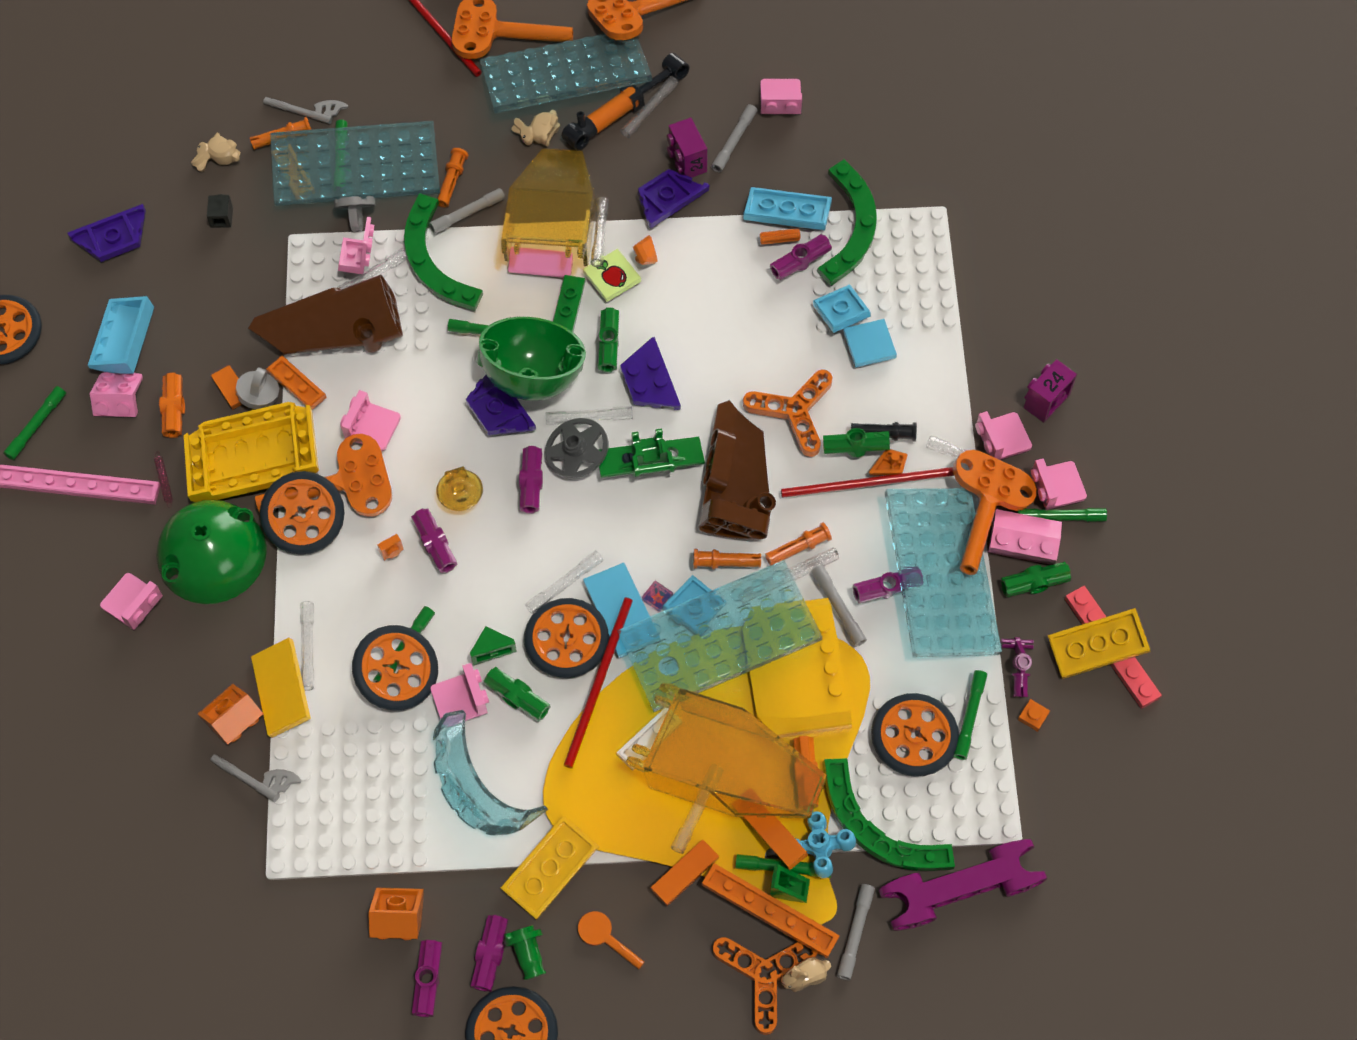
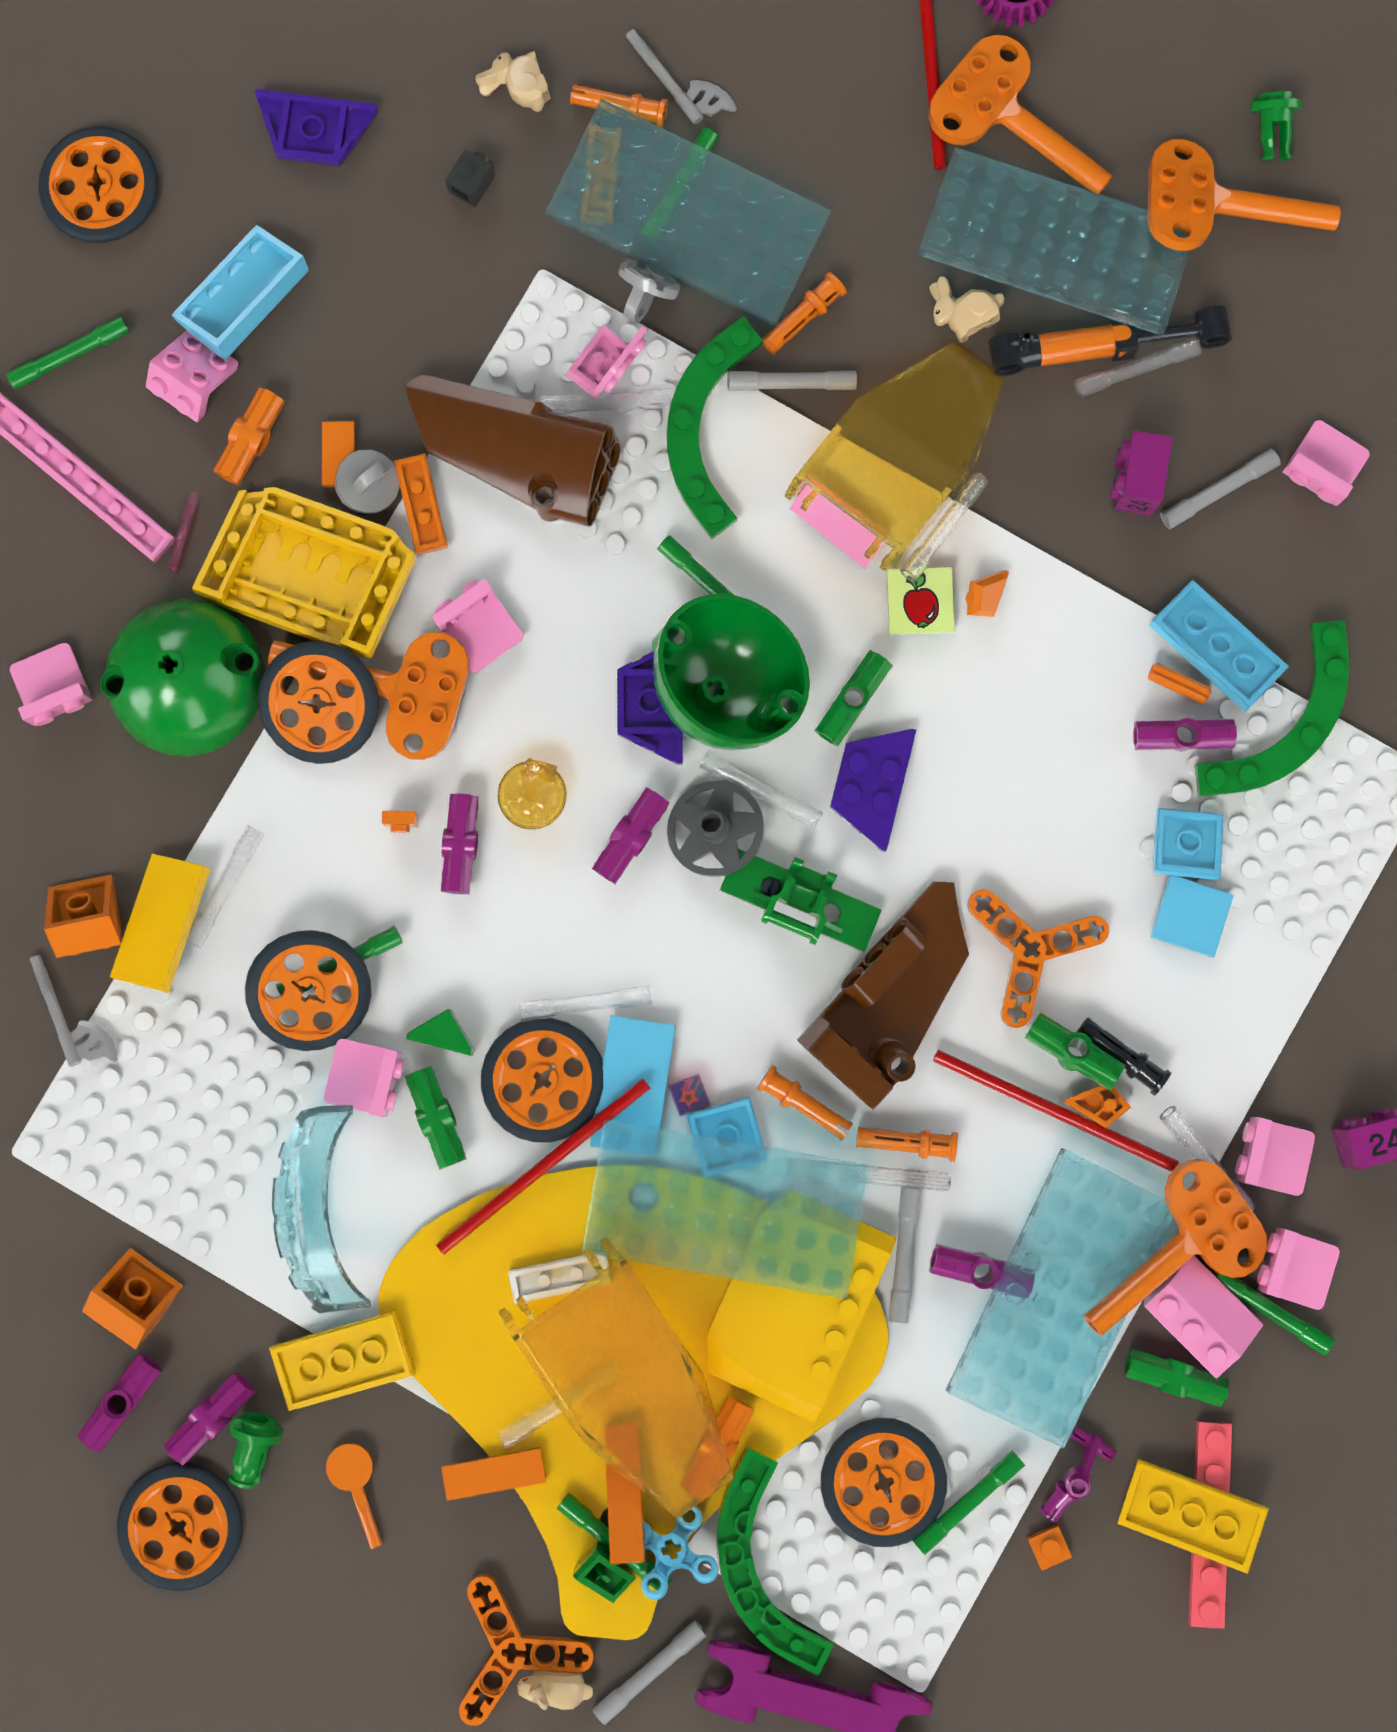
camera: 35 degrees right, 20 degrees up
green plate [553,275,586,332] -> none
dark purple wing [637,169,710,229] -> none
orange plate [702,863,840,958] -> none

